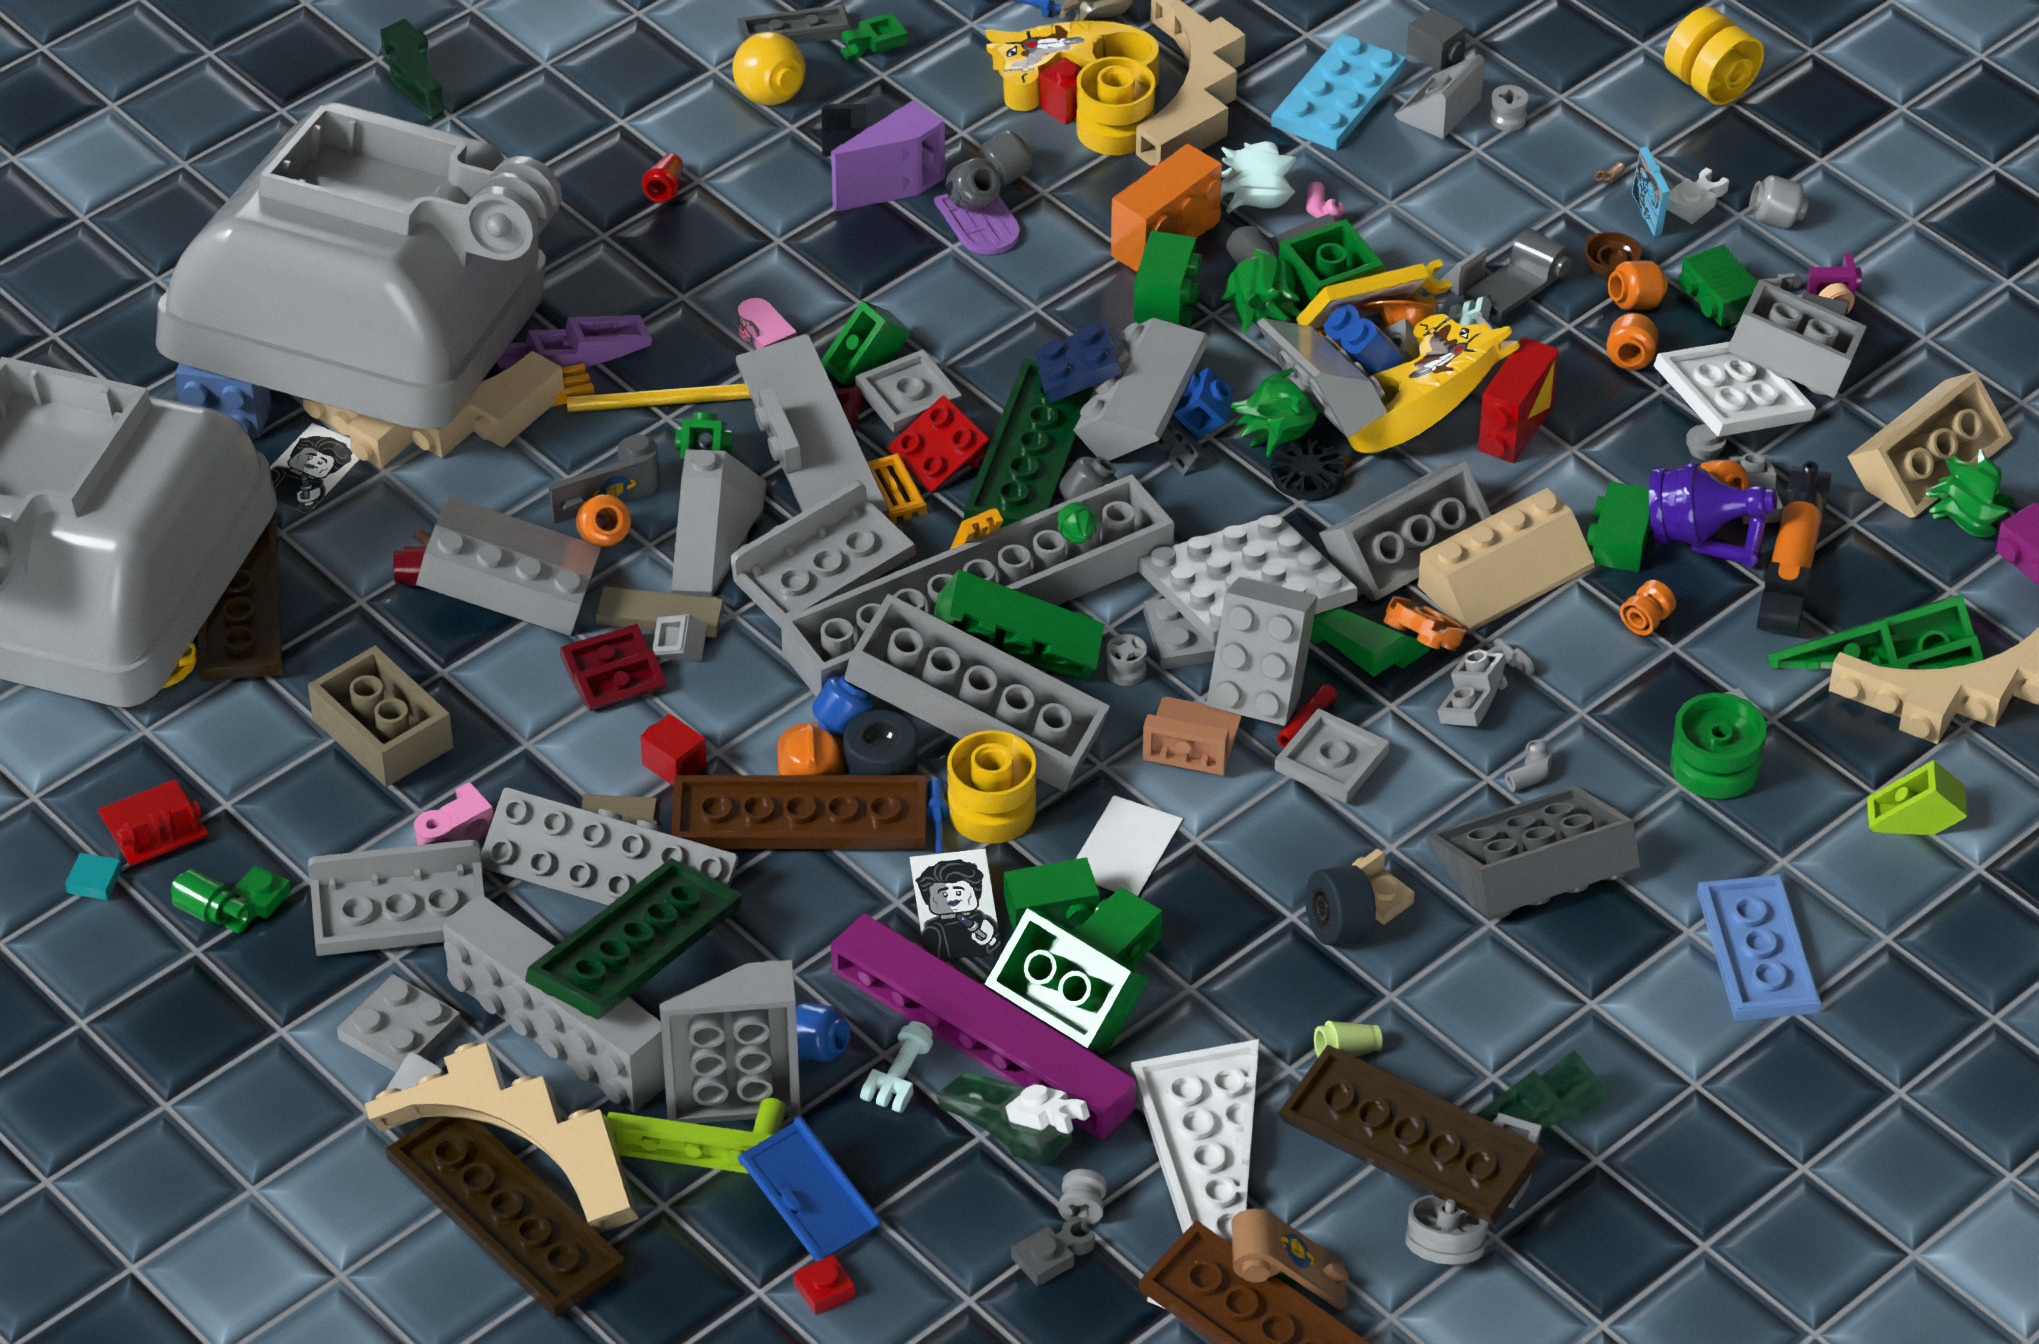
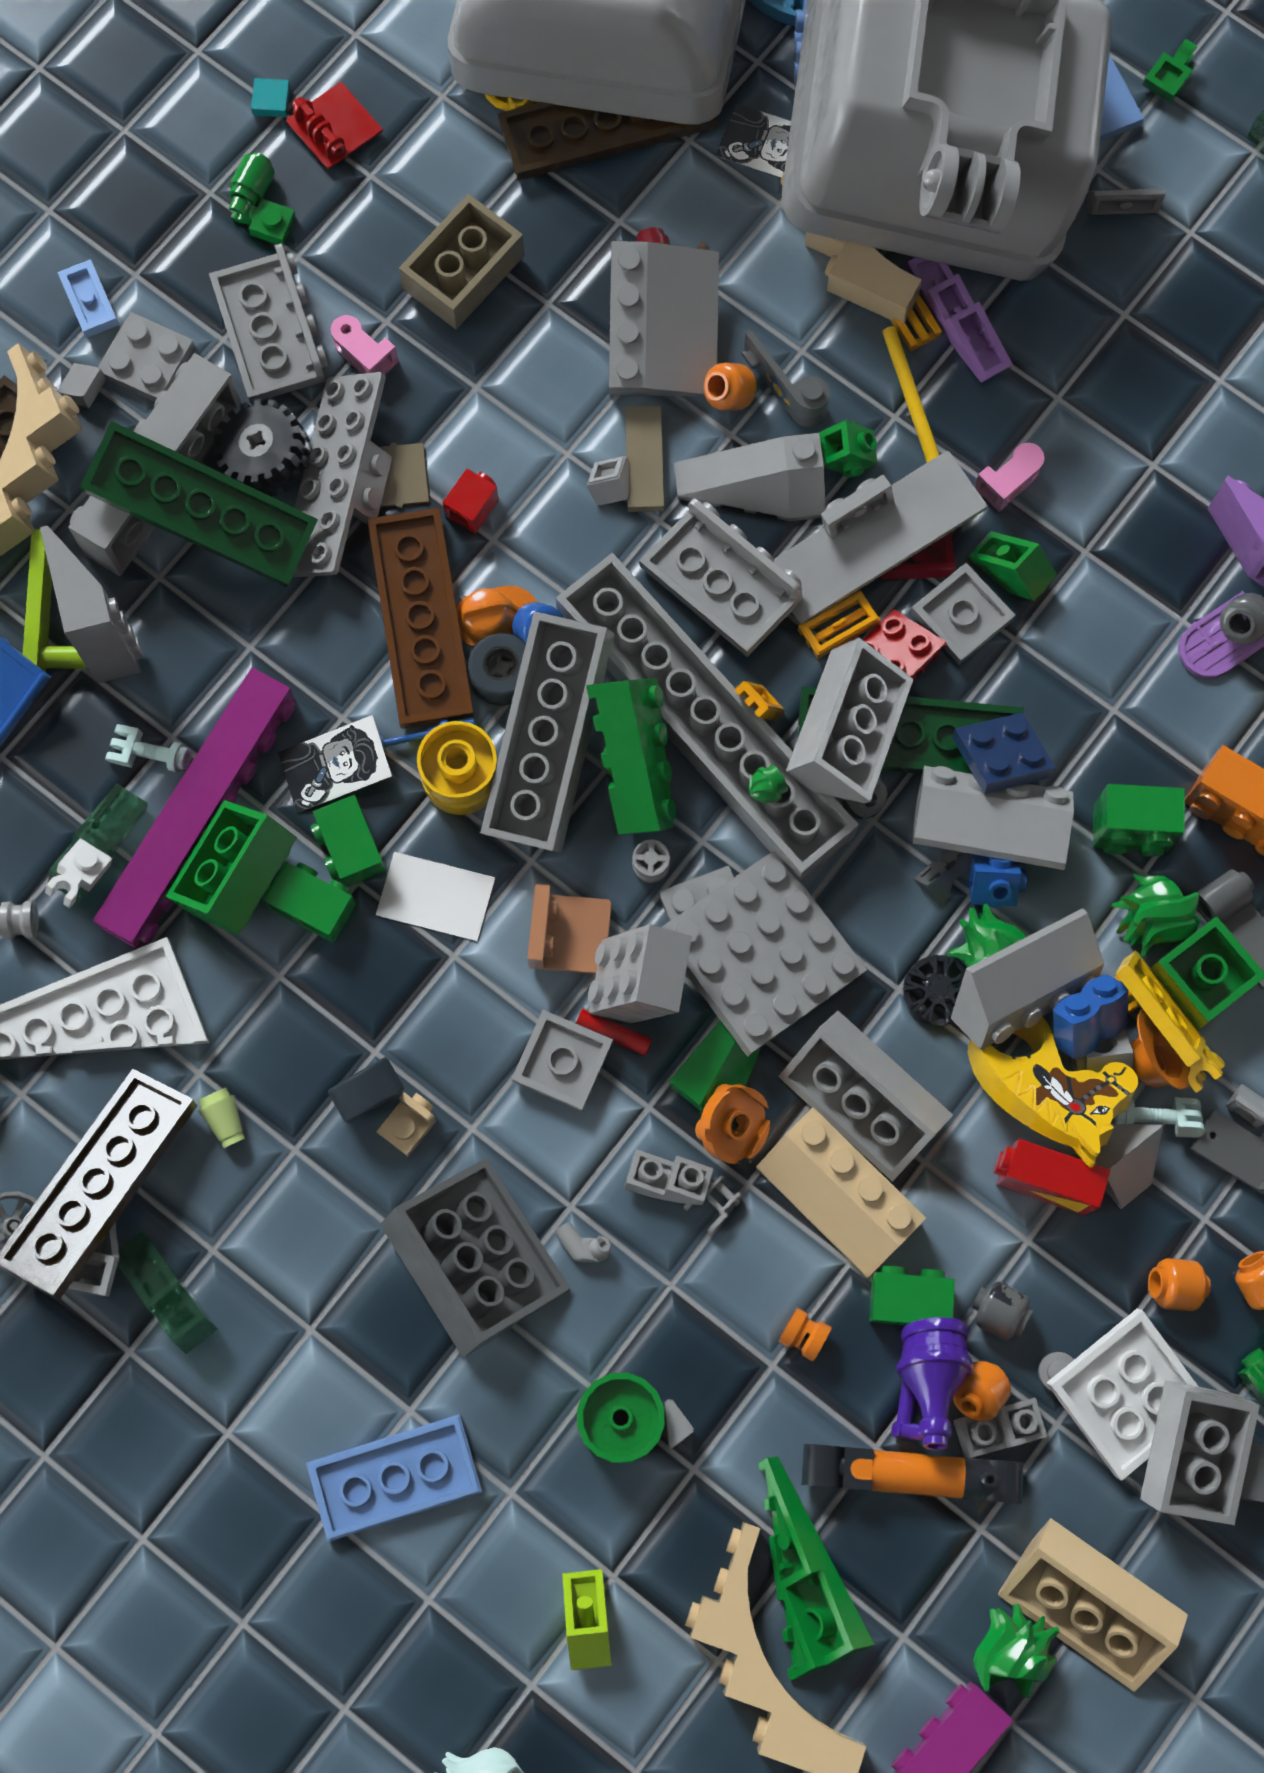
camera: 80 degrees right, 30 degrees up
dark red slope [560,623,667,711] -> none
red cone [642,154,683,203] -> none
blue head [796,1002,850,1063] -> none
none -> light blue plate [58,259,119,338]
none -> black wheel [213,399,311,497]
none -> light grey slope [786,638,913,803]
none -> dark grey head [971,1281,1034,1341]

